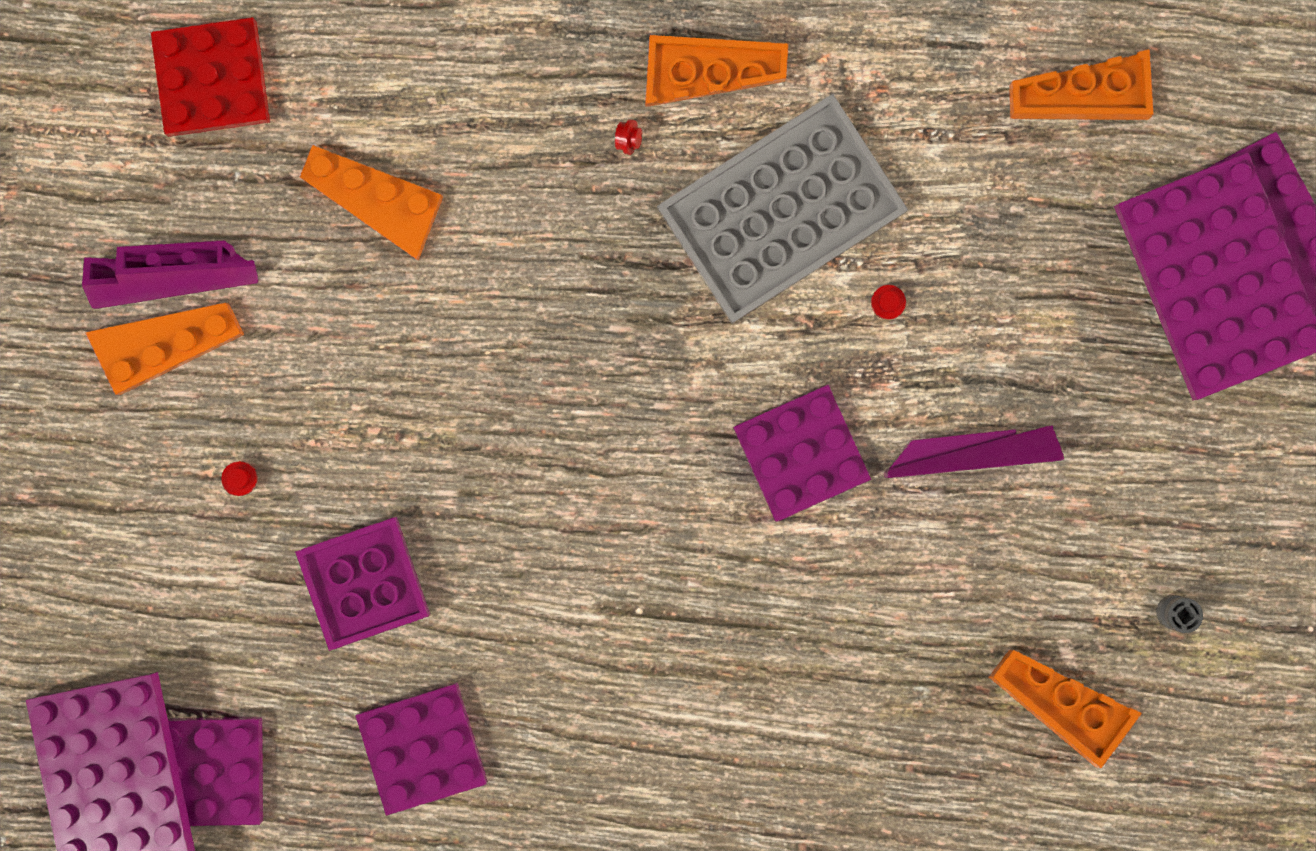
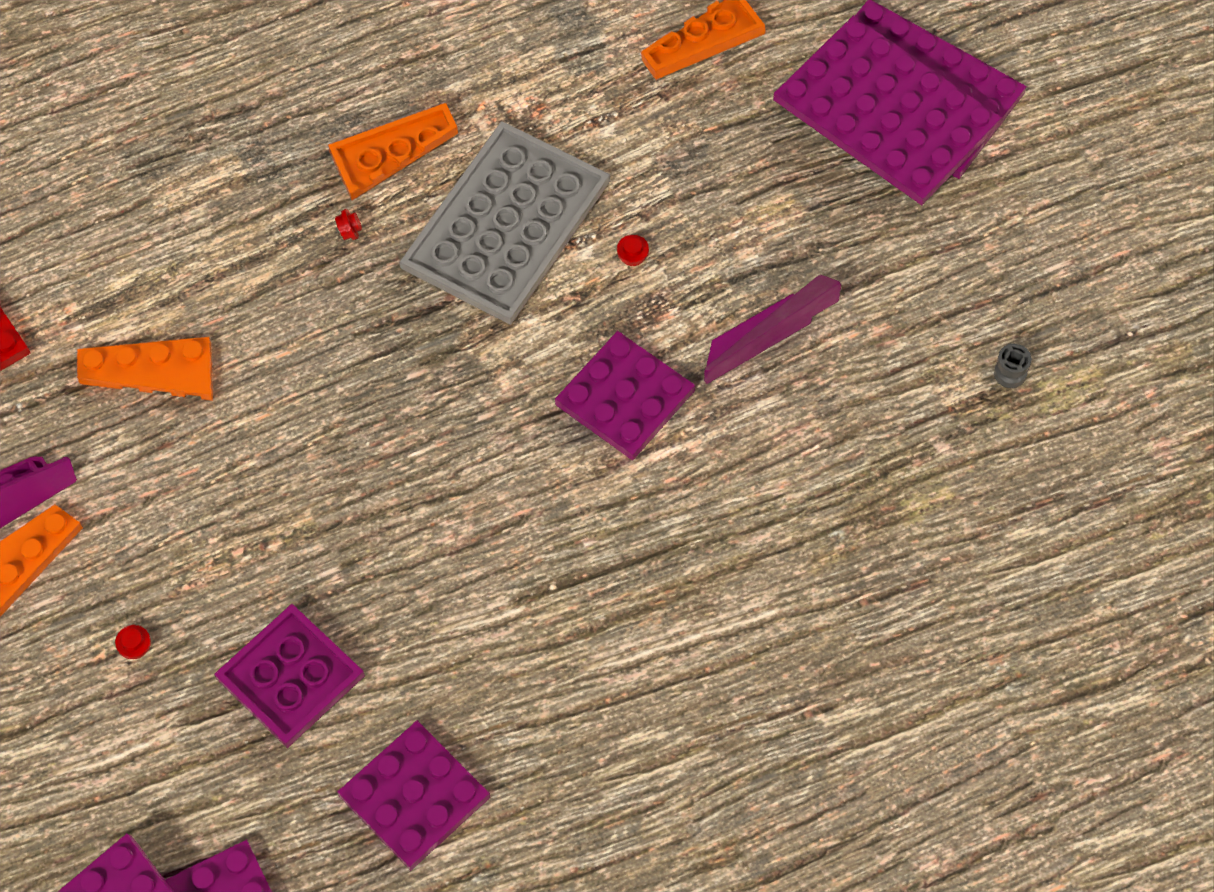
camera: 30 degrees left, 25 degrees down
orange wing [989,650,1142,768] -> none

